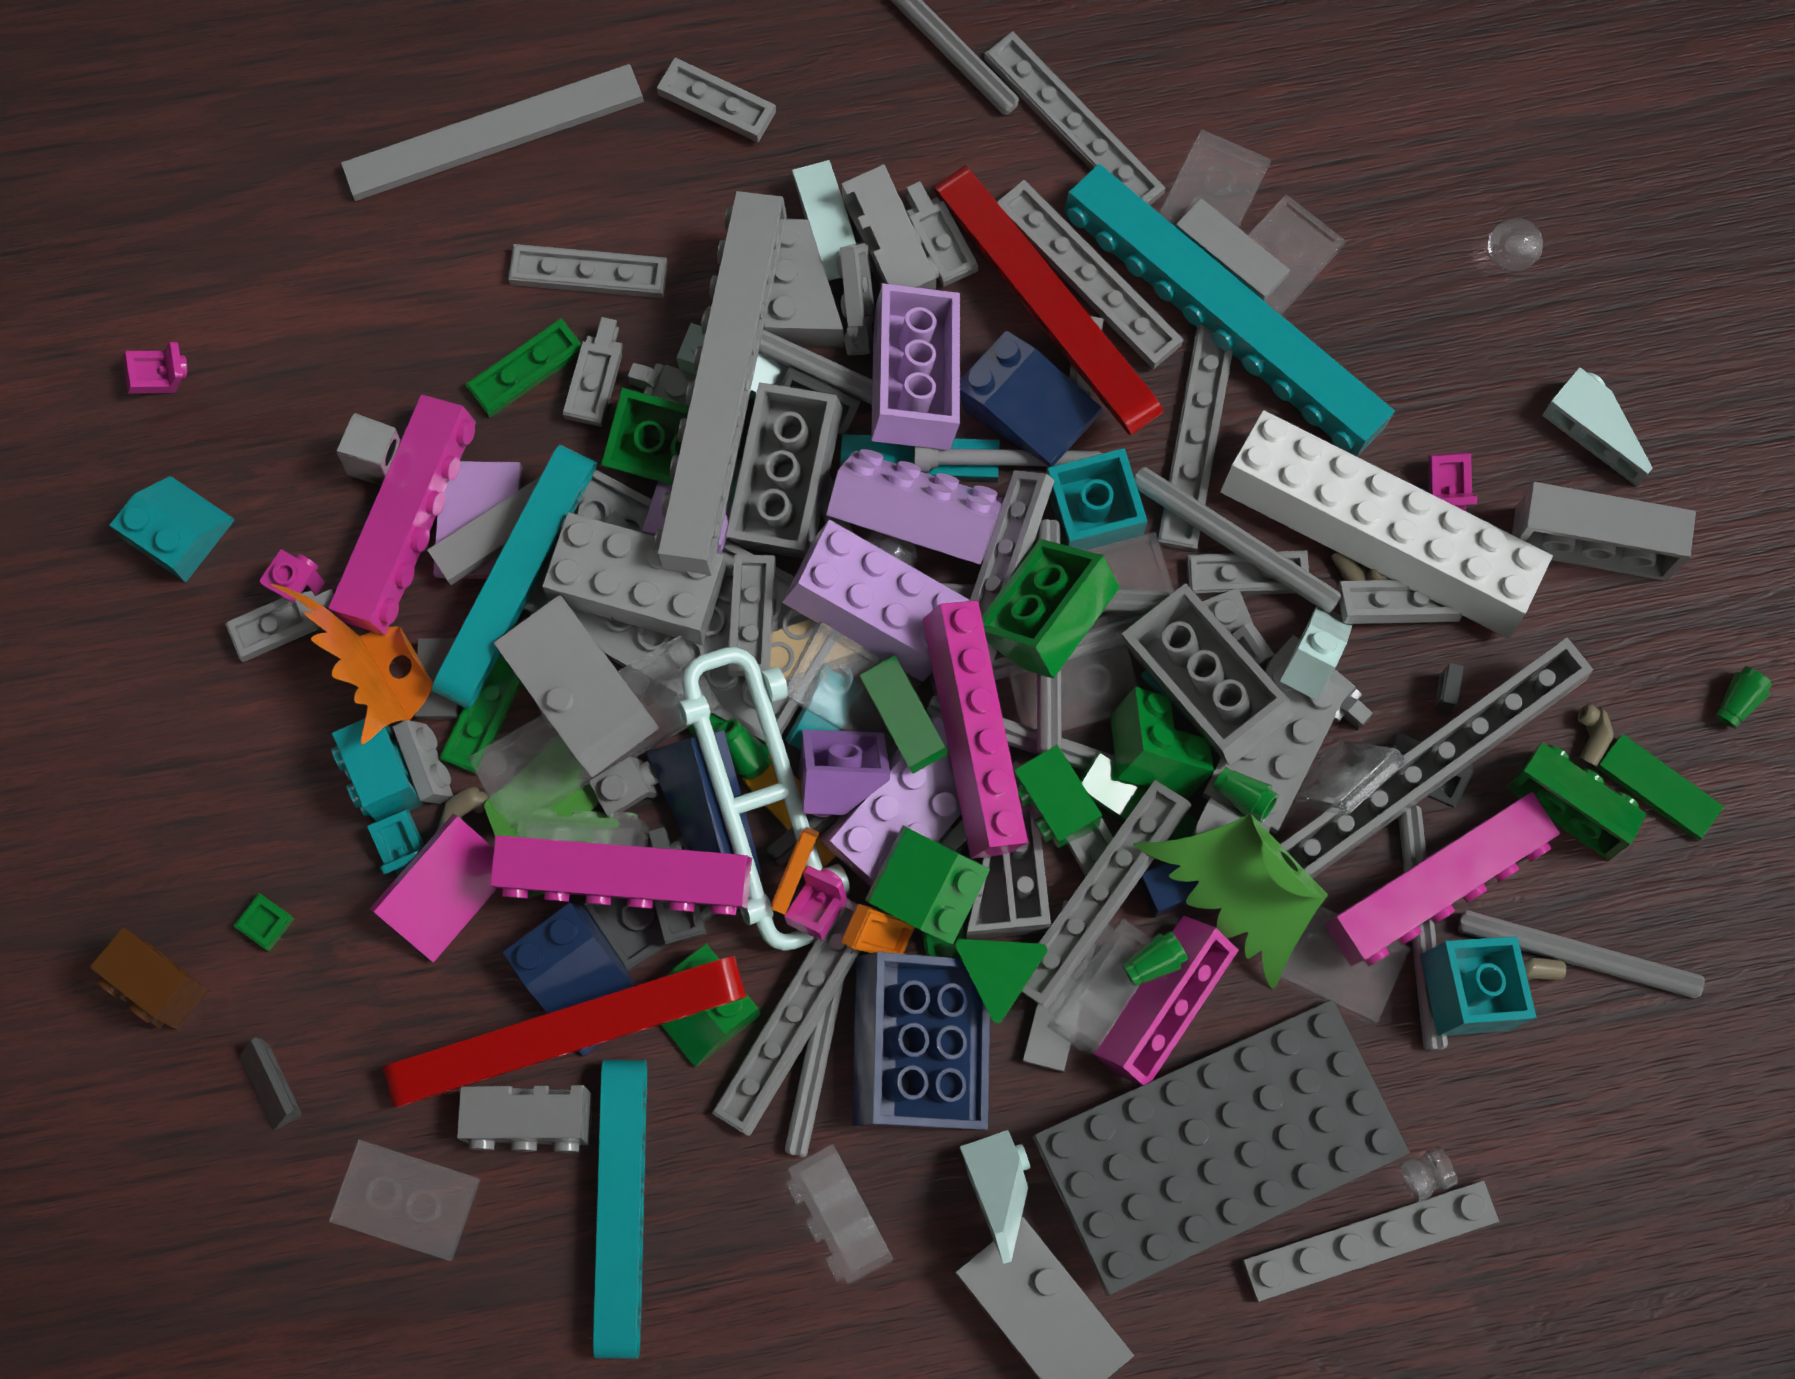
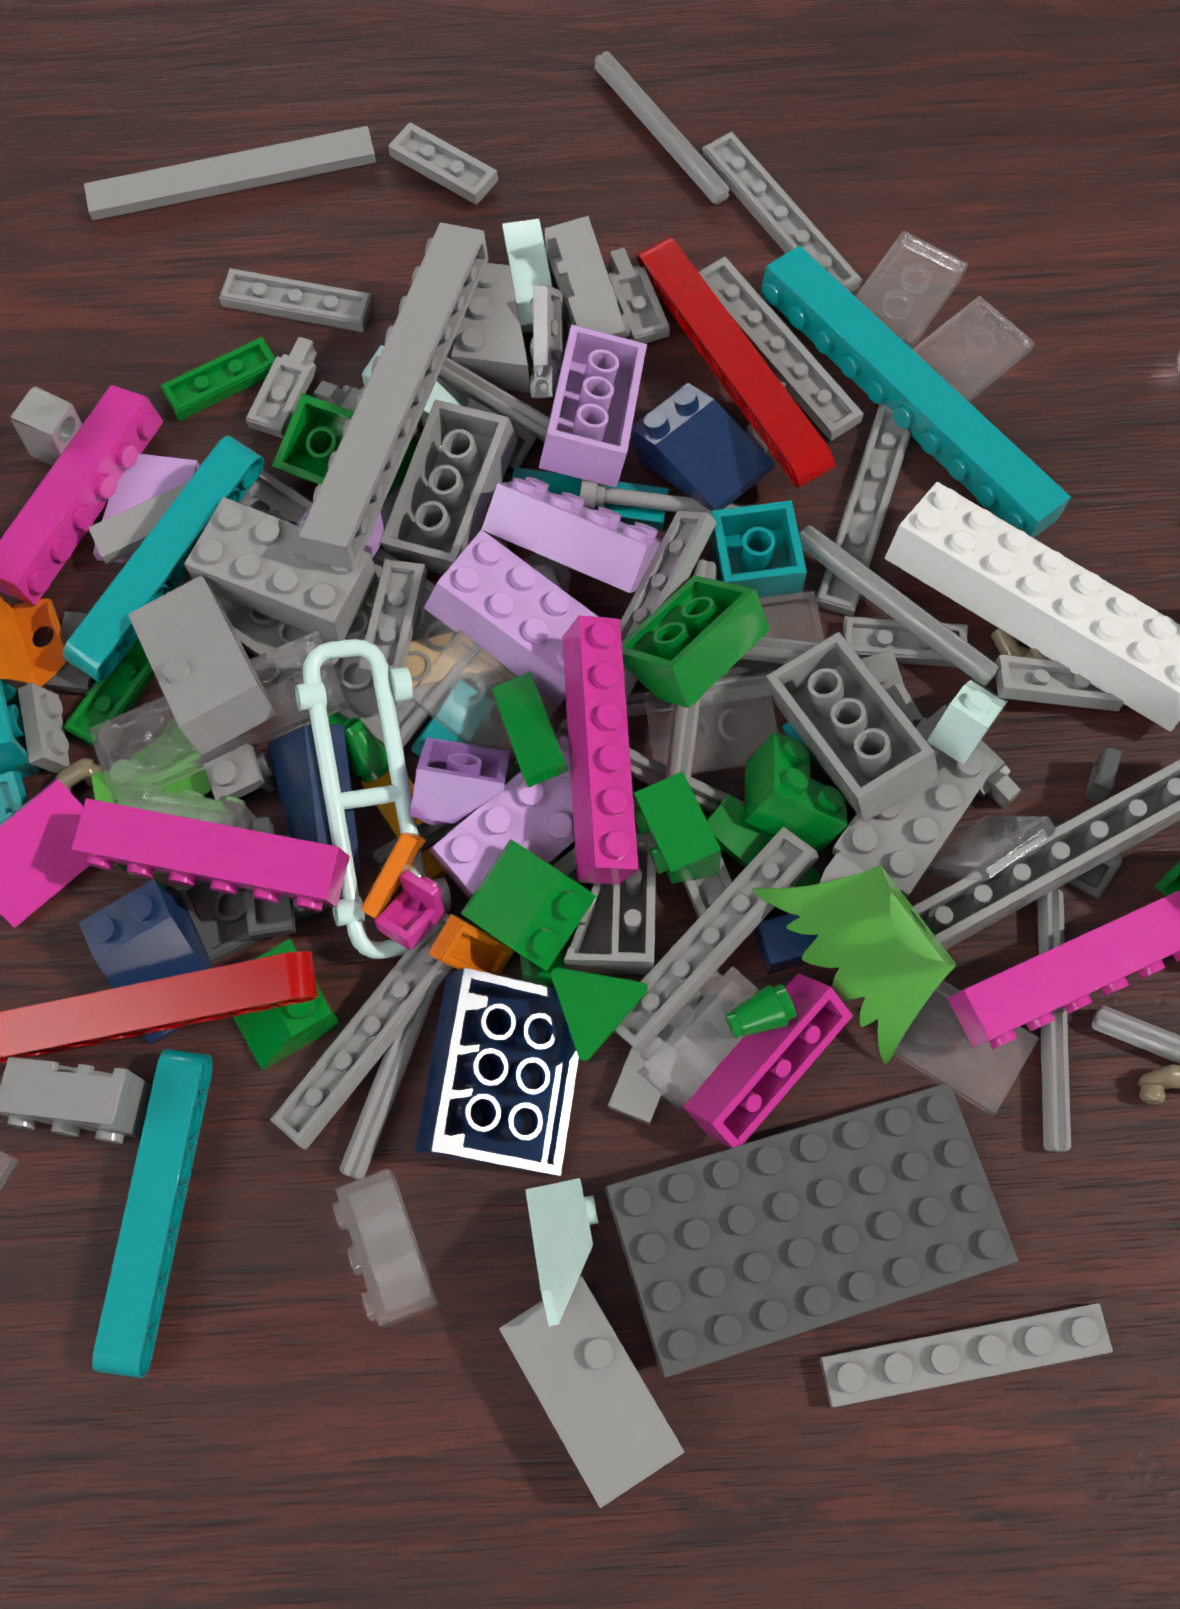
camera: 10 degrees right, 5 degrees down
light grey tile [1175,198,1290,301] -> none
green cone [1213,767,1279,823] -> none
clear wheel [1399,1146,1458,1202] -> none
teal brick [1420,936,1537,1036] -> none
dark pink bracket [1428,452,1477,511] -> none

